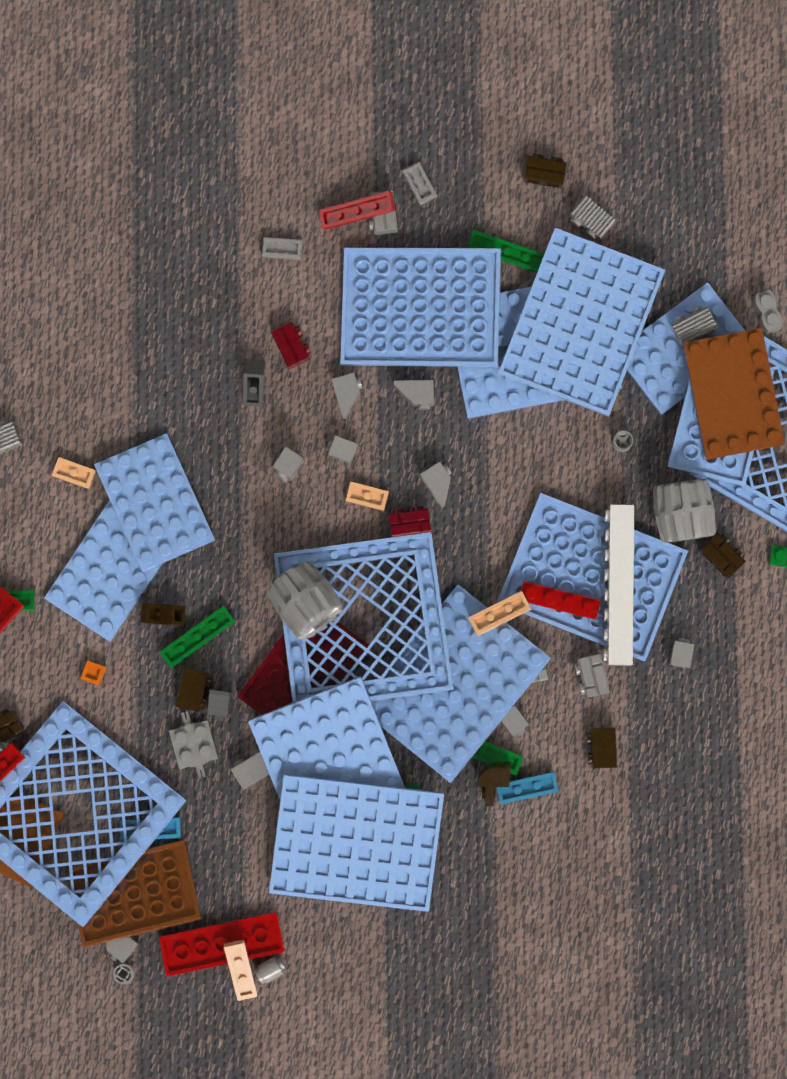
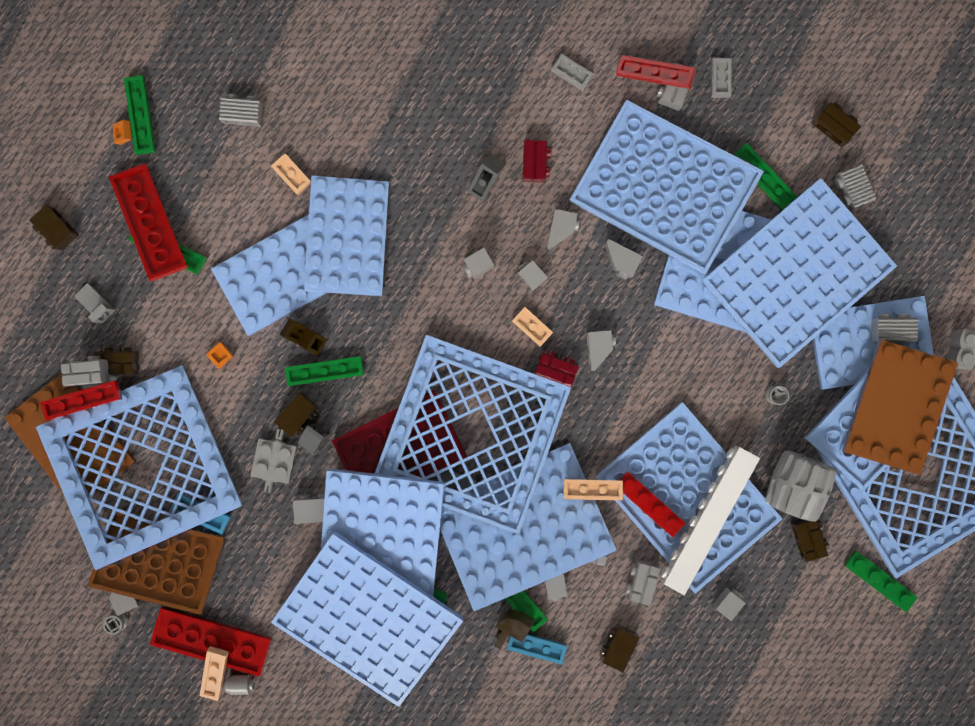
camera: 20 degrees right, 5 degrees up
light grey wheel [267,562,343,639] -> none

